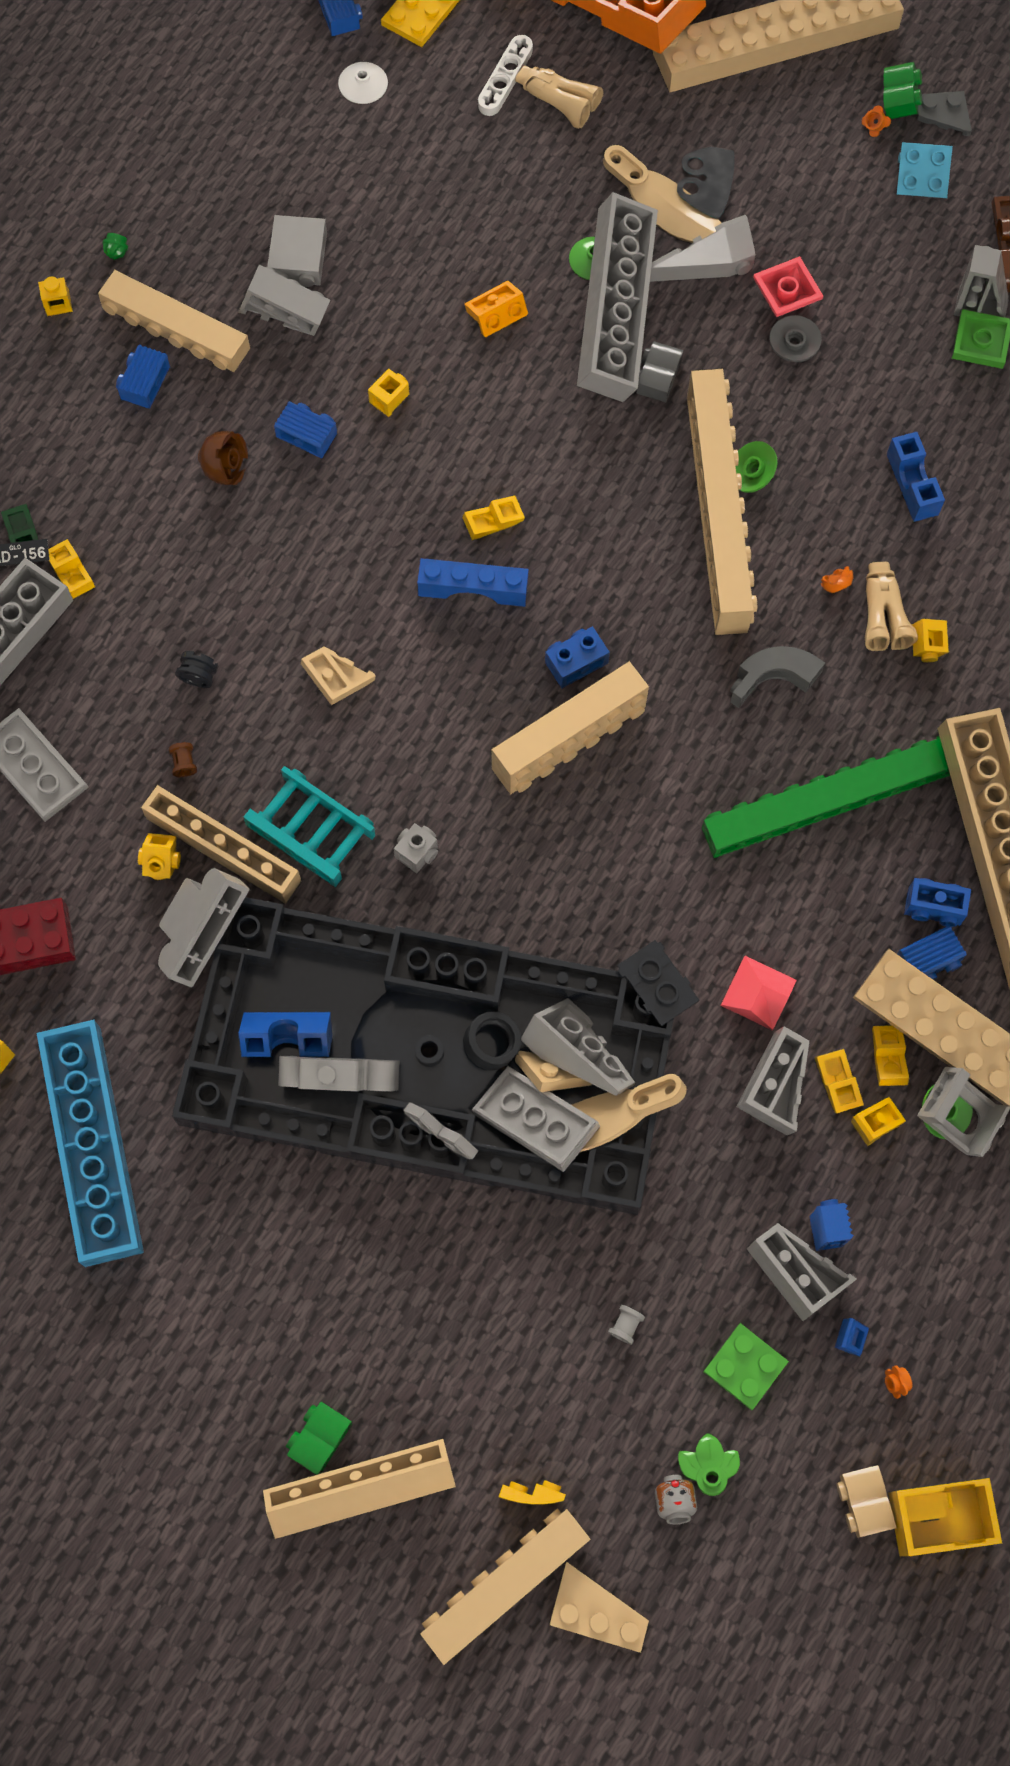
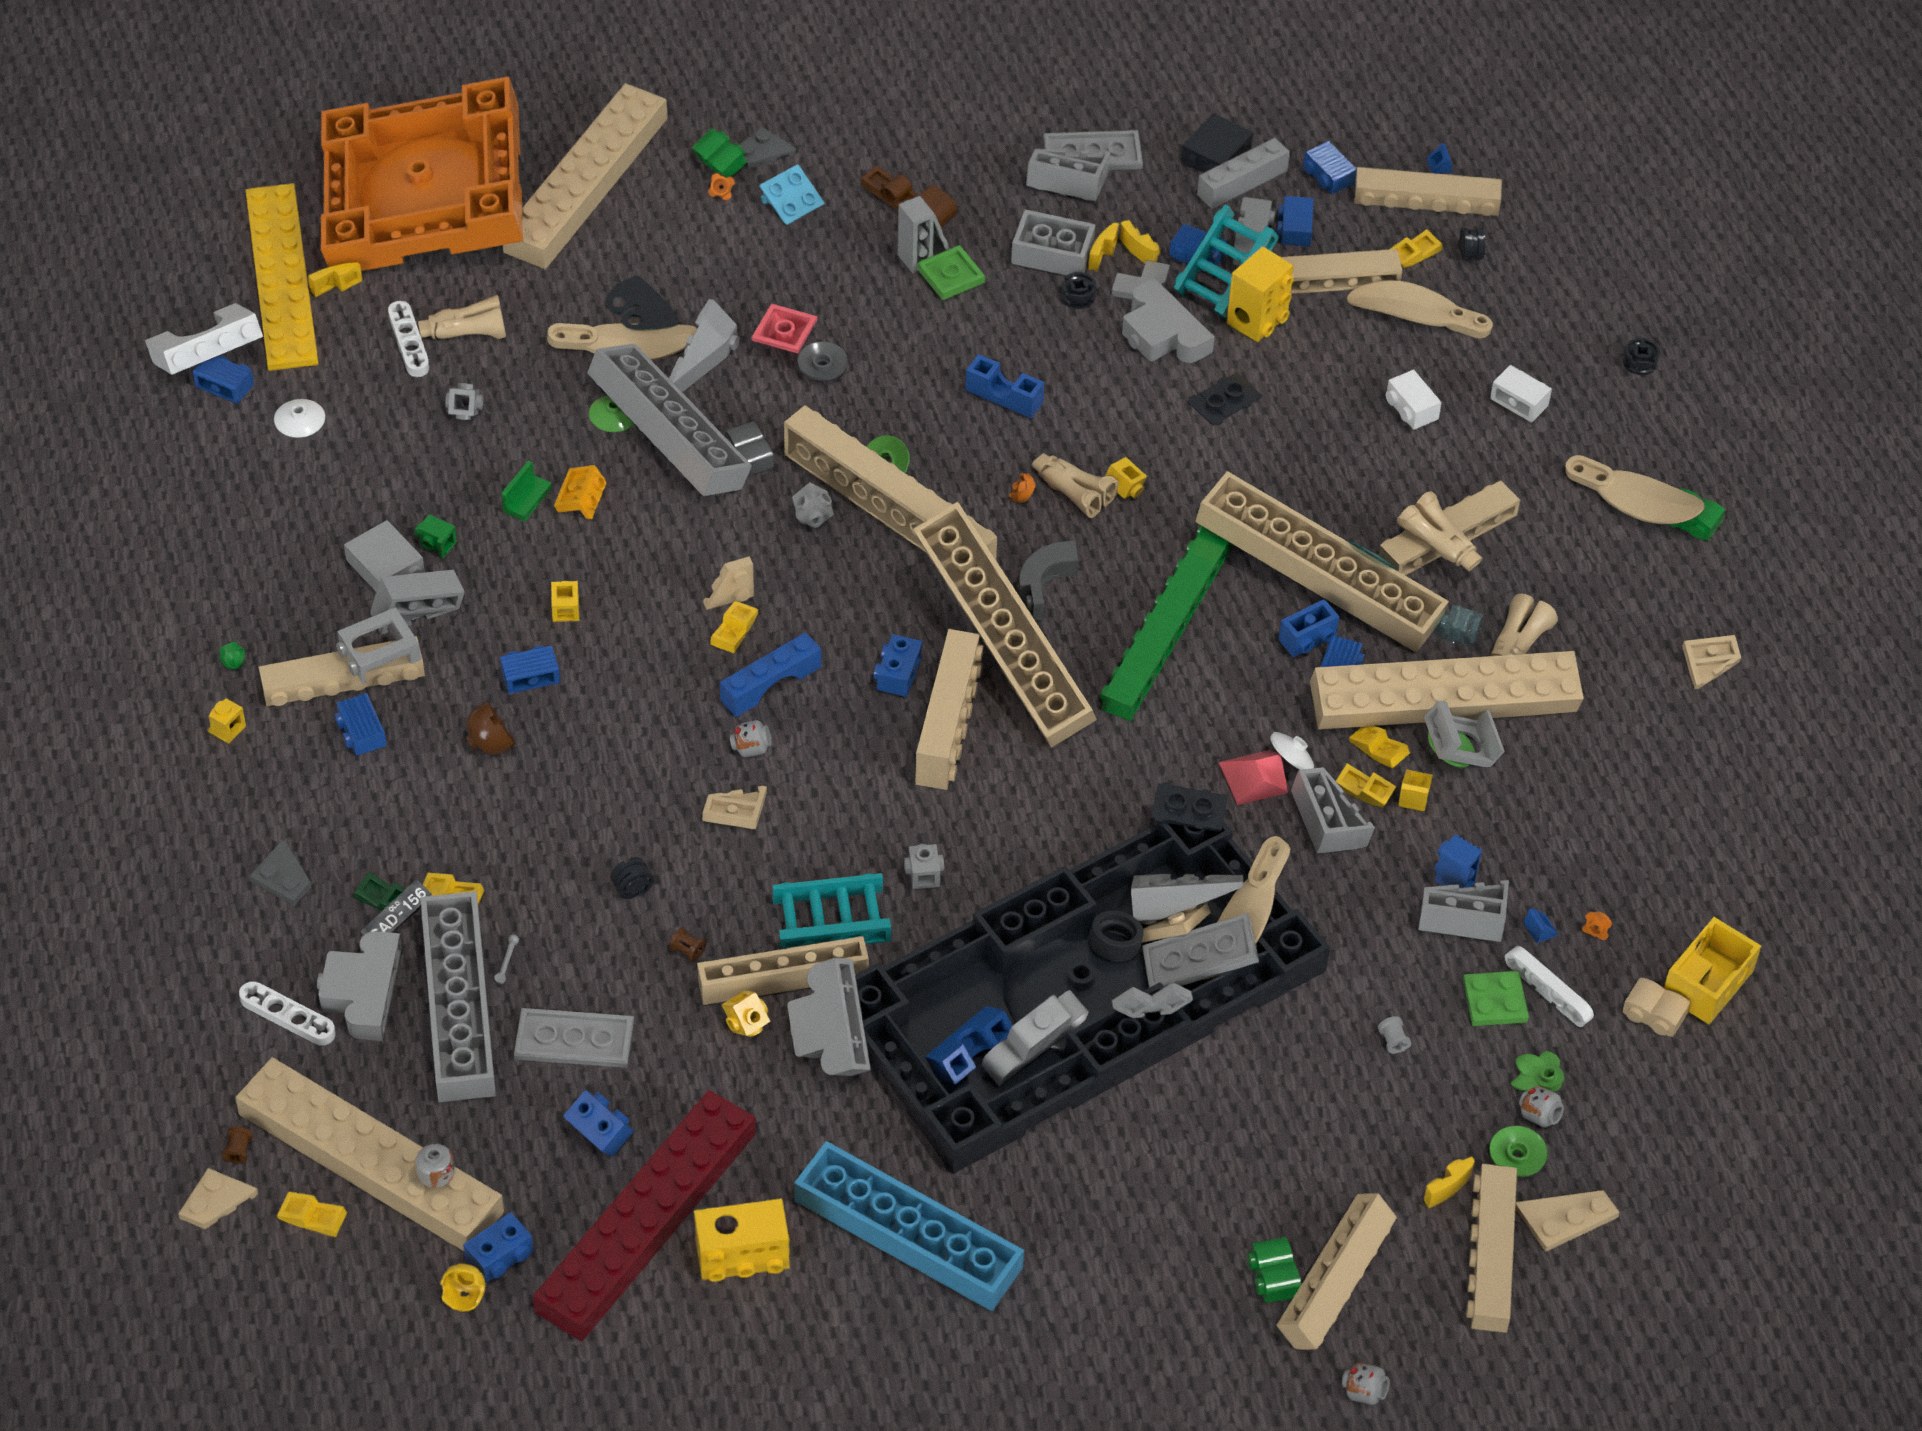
camera: 45 degrees left, 20 degrees down
none -> light grey panel [336,607,421,684]
none -> green brick [414,515,457,559]
none -> light grey brick [446,383,483,420]
none -> light grey hinge [494,935,519,984]
none -> green panel [501,461,552,522]
none -> tan wing [703,557,754,610]
none -> light grey head [730,720,771,757]
none -> light grey brick [792,483,834,528]
none -> tan brick [913,502,1097,748]
none -> white dish [1270,732,1314,770]
none -> light grey head [1342,1362,1389,1405]
none -> bright green dish [1489,1126,1547,1177]
none -> white beam [1505,946,1594,1027]

